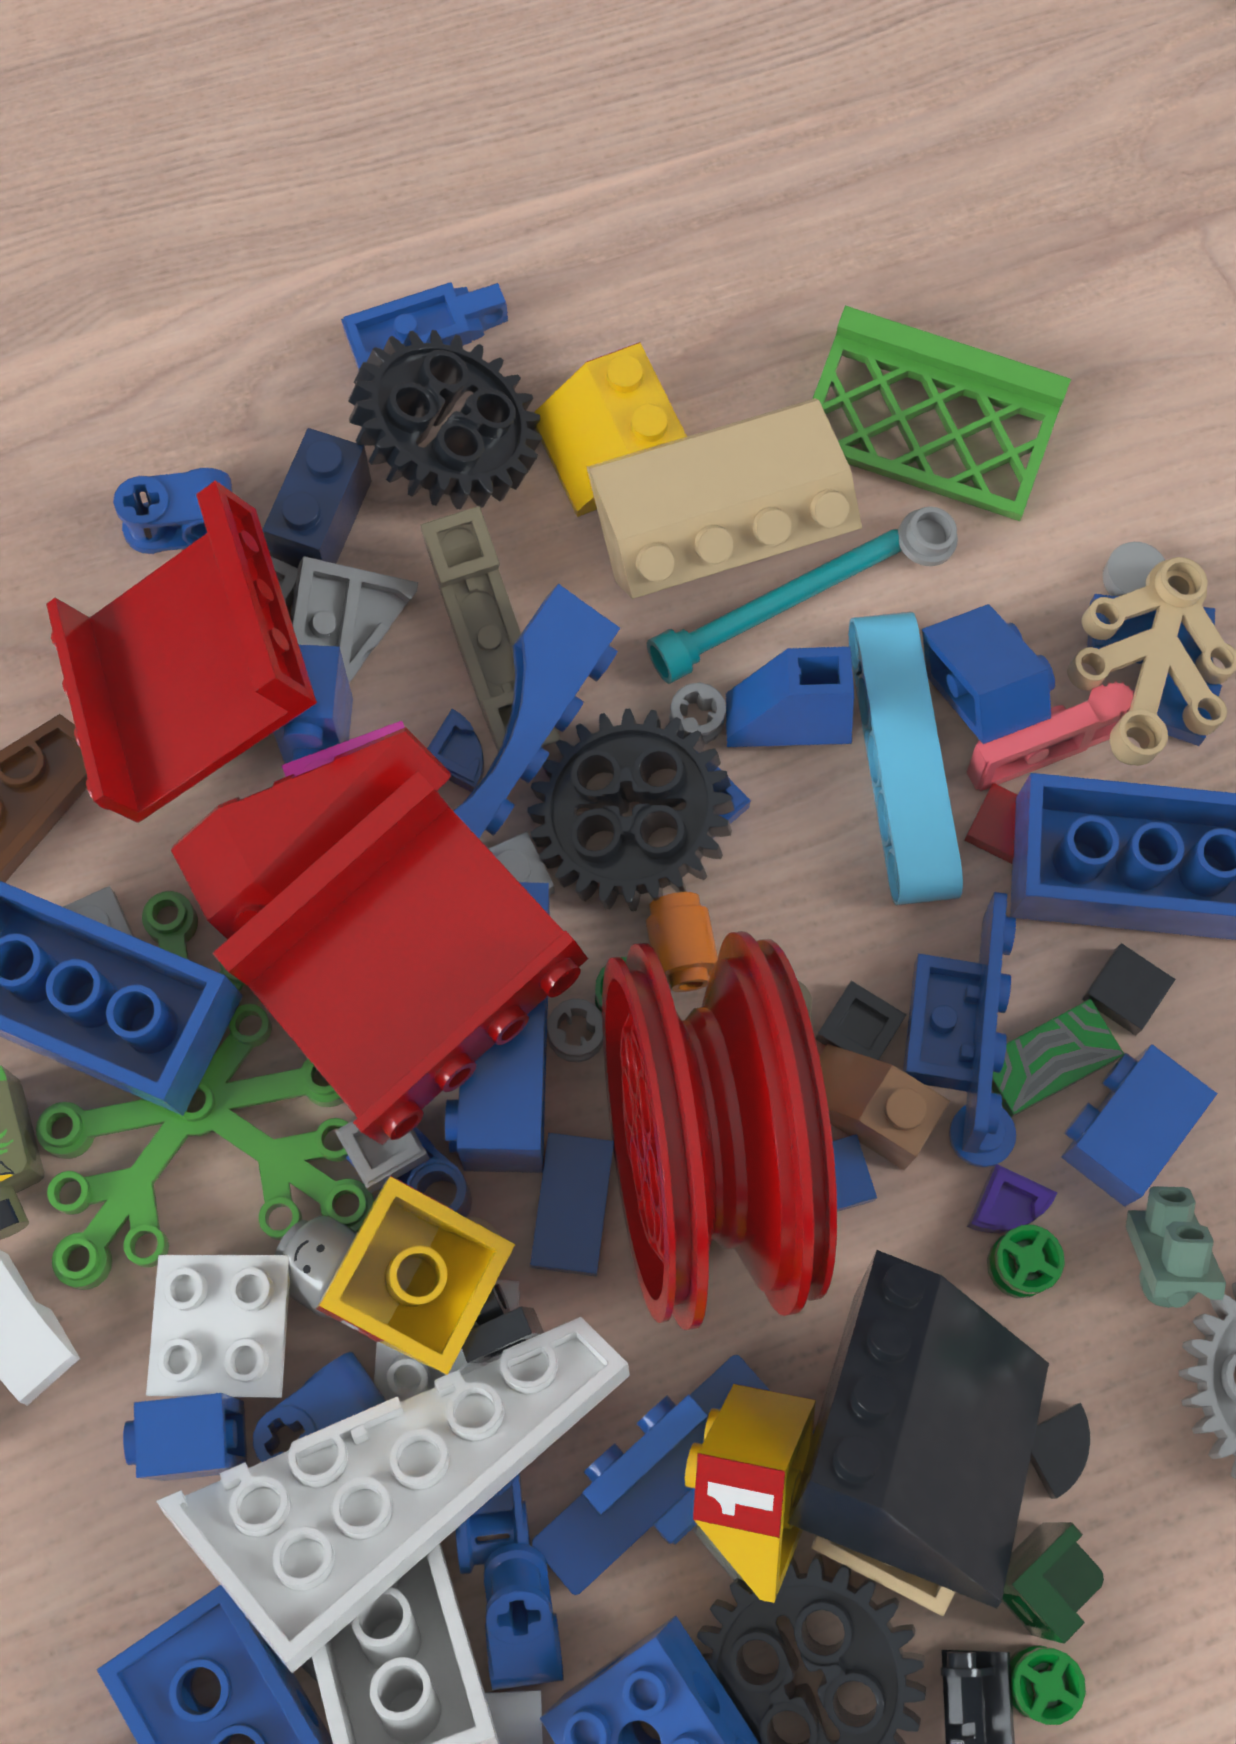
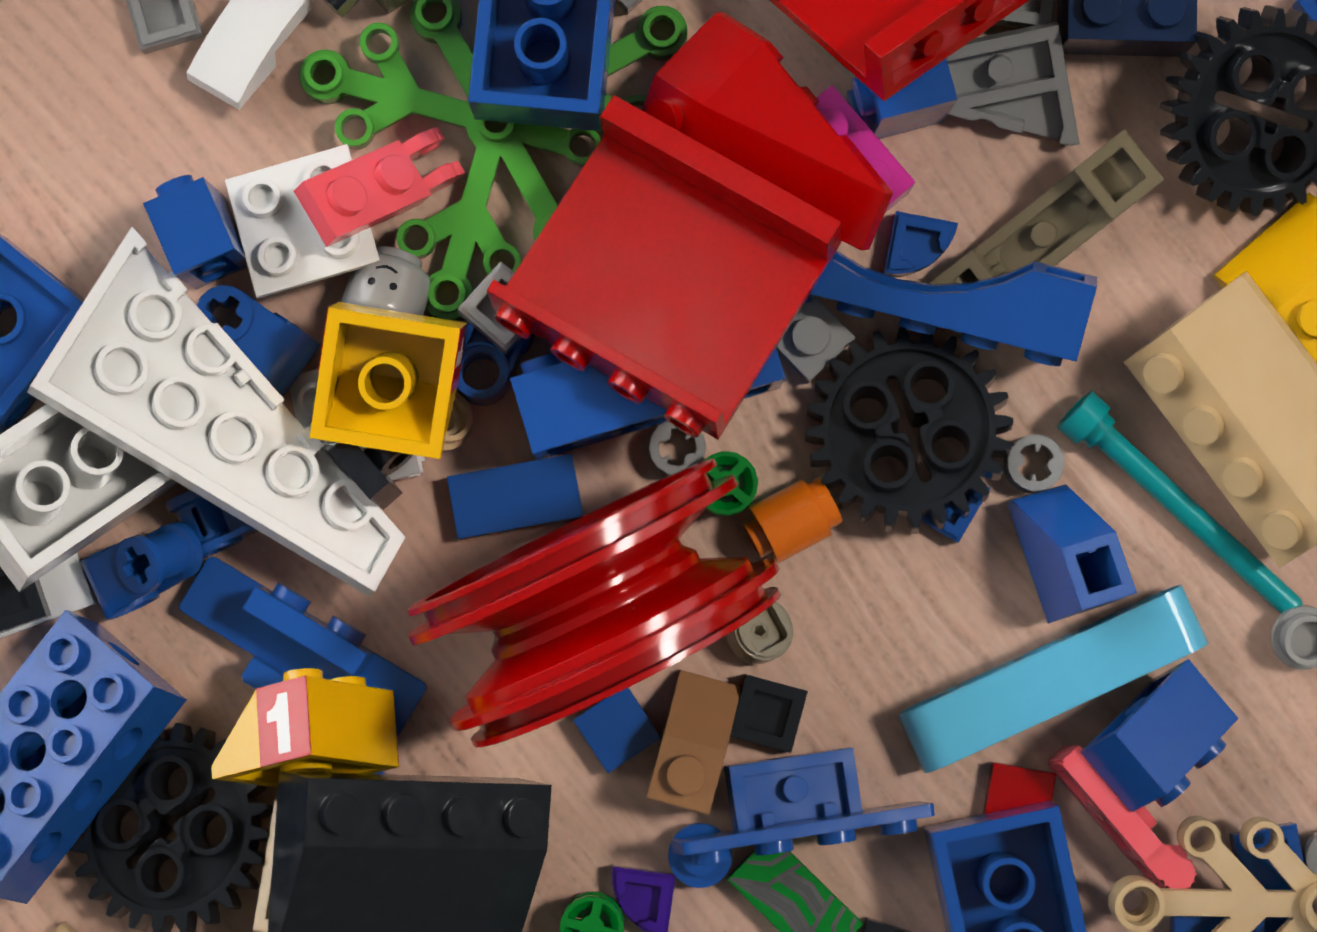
camera: 75 degrees right, 15 degrees up
none -> coral hinge [293,127,465,247]

